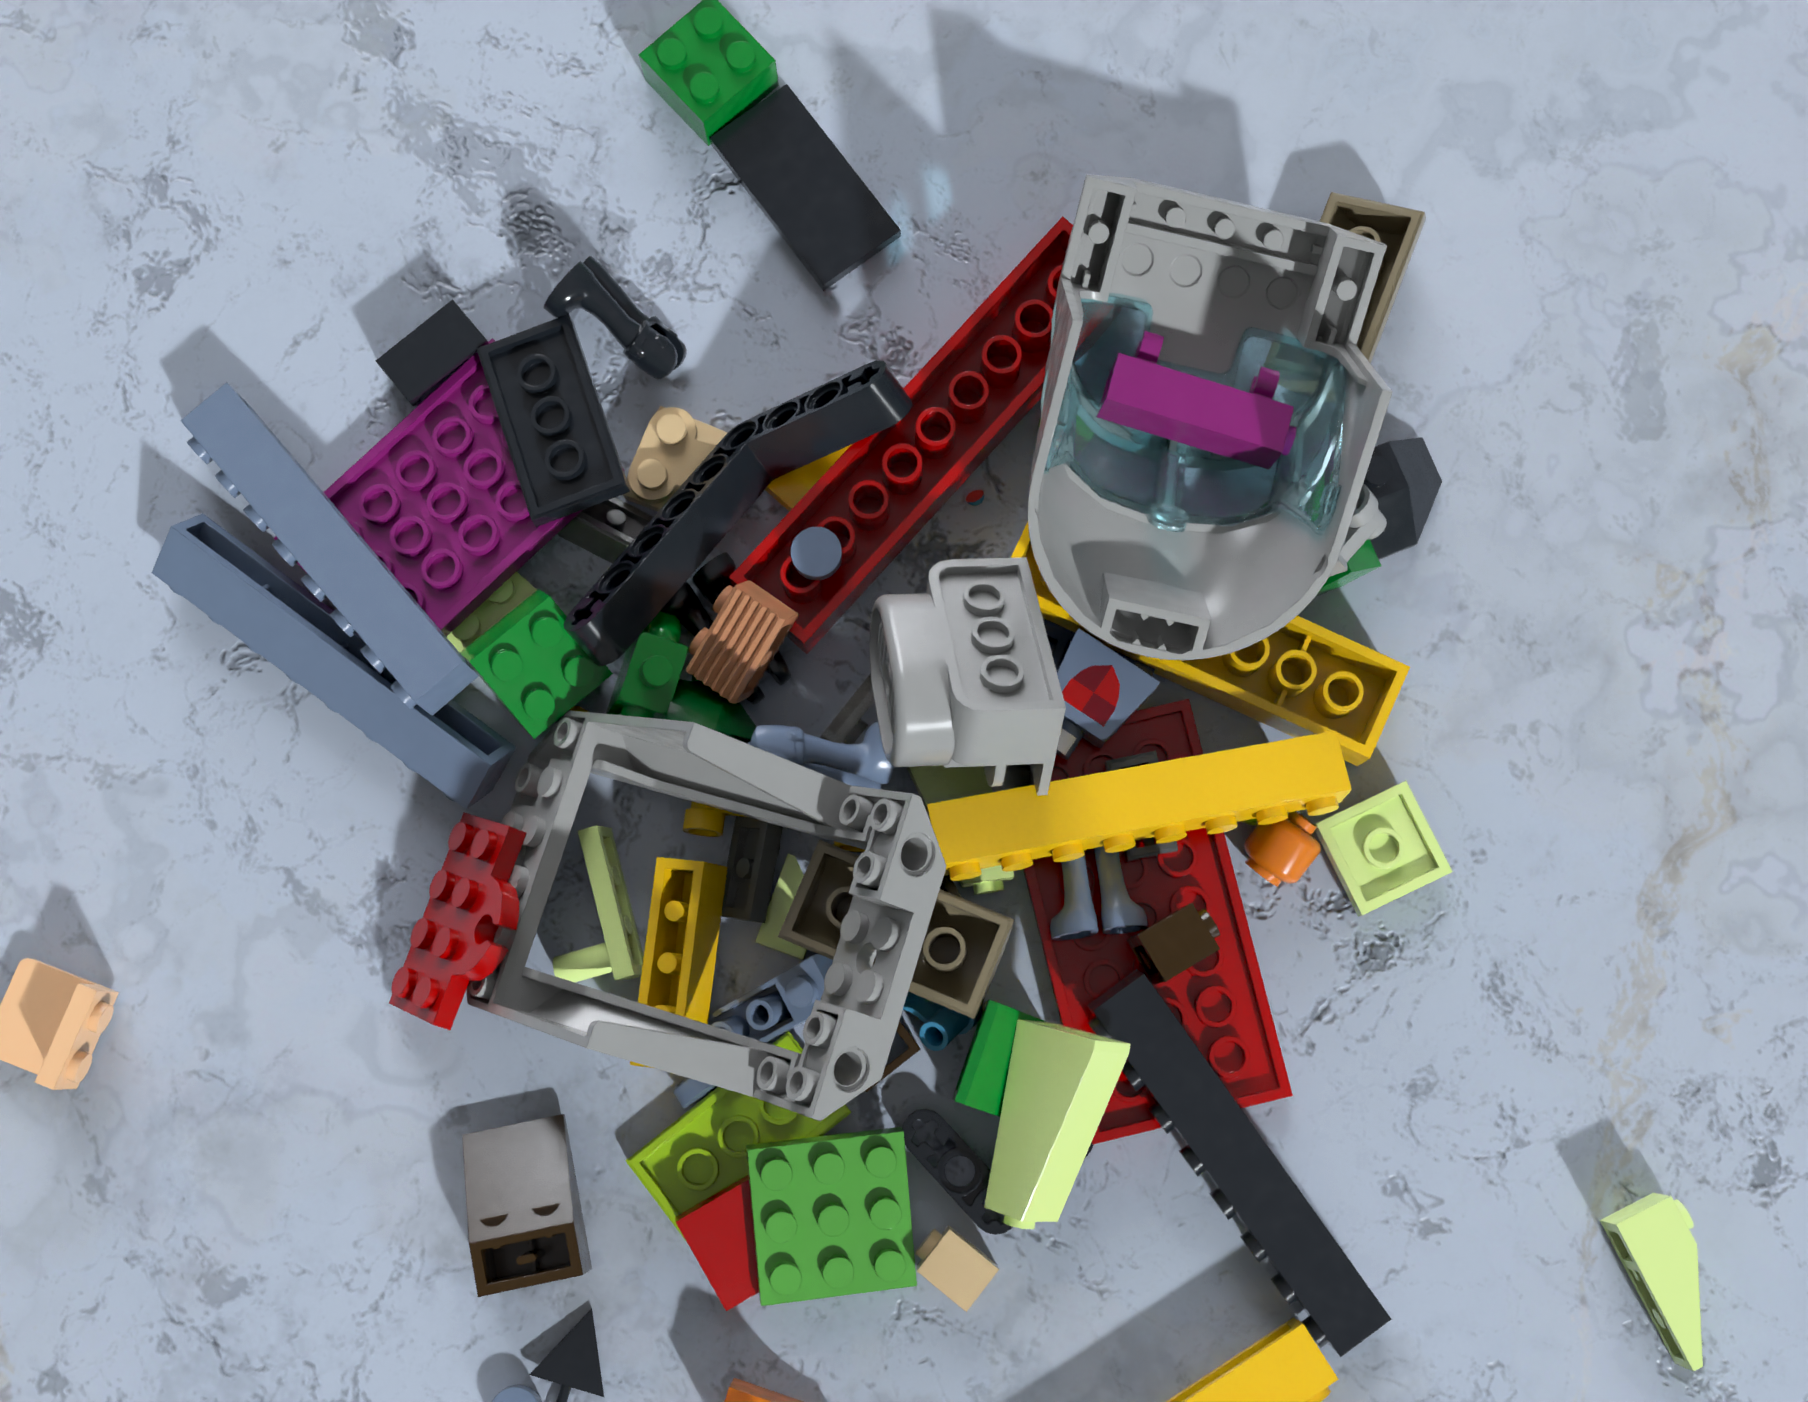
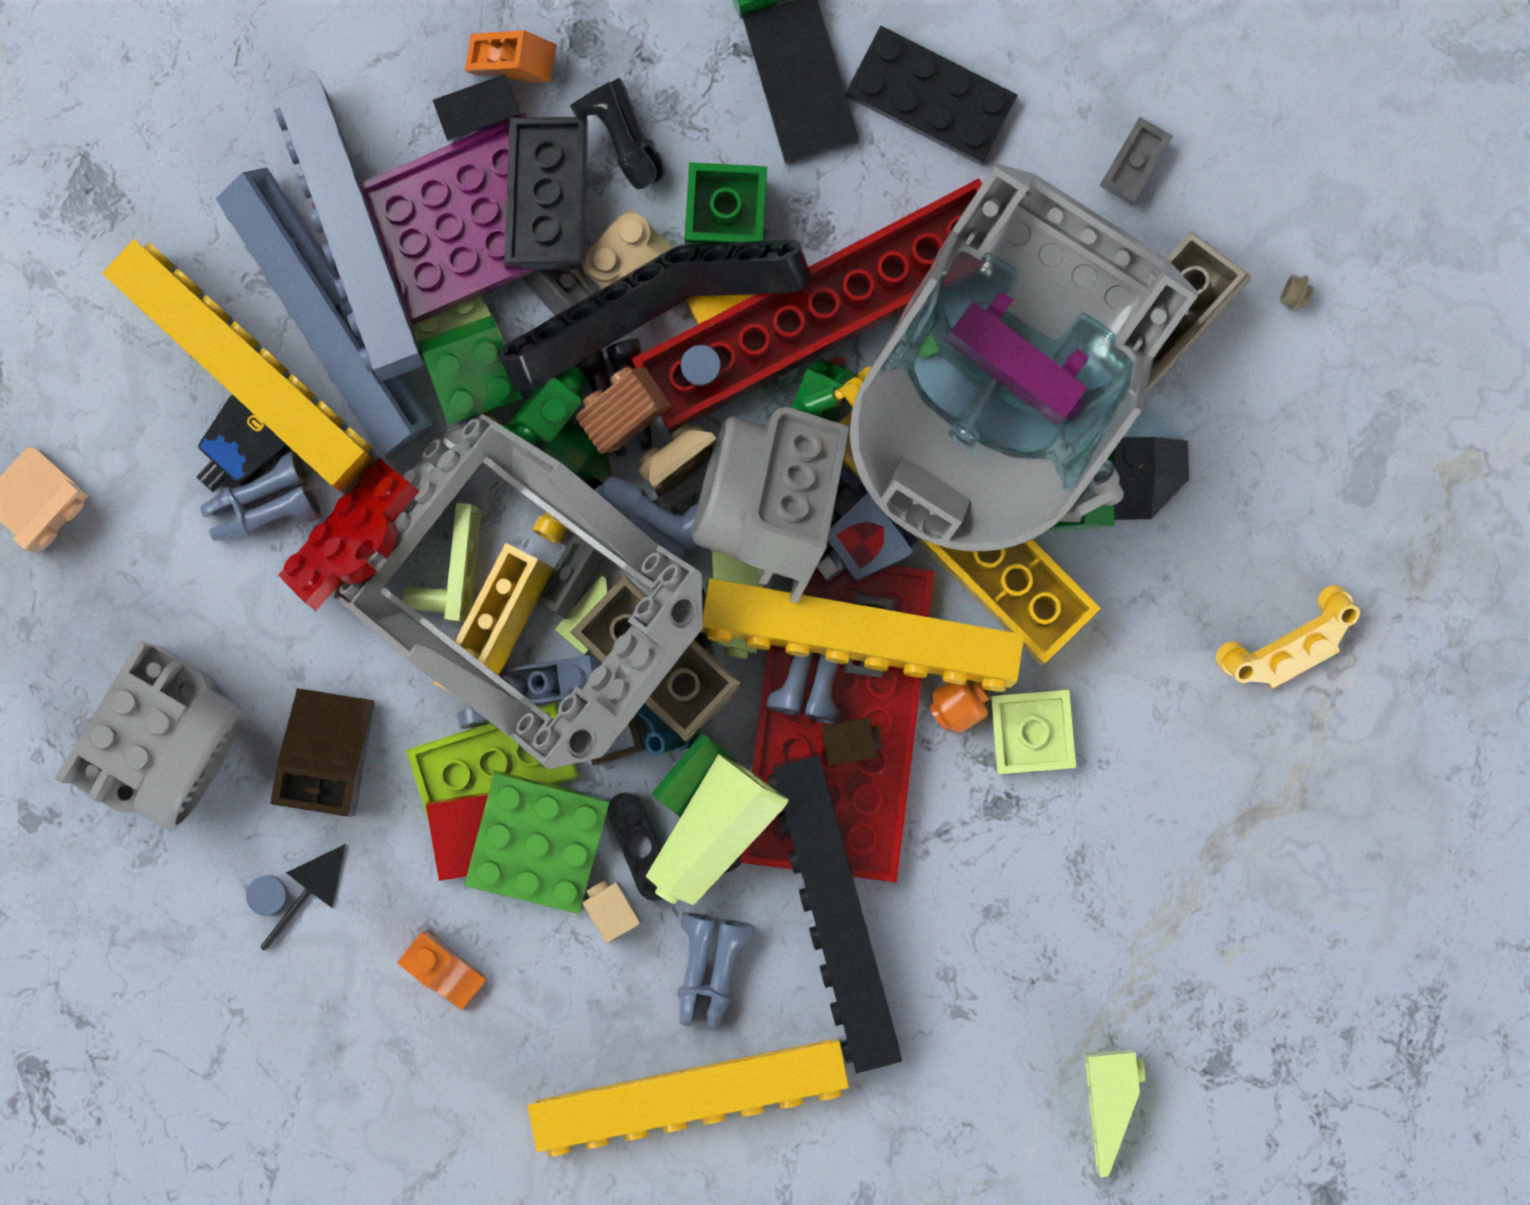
camera: 25 degrees right, 5 degrees up
none -> light grey brick [55,641,245,830]
none -> yellow brick [102,239,376,494]
none -> torso [196,394,292,492]
none -> sand blue piece [200,451,321,541]
none -> orange arch [464,30,557,83]
none -> tan slope [638,423,717,499]
none -> sand blue piece [677,912,755,1031]
none -> green brick [684,162,767,245]
none -> green torso [791,358,872,422]
none -> black plate [845,25,1018,166]
none -> flat silver plate [1100,117,1173,205]
none -> yellow plate [1215,585,1360,689]
none -> dark tan plate [1280,274,1313,311]

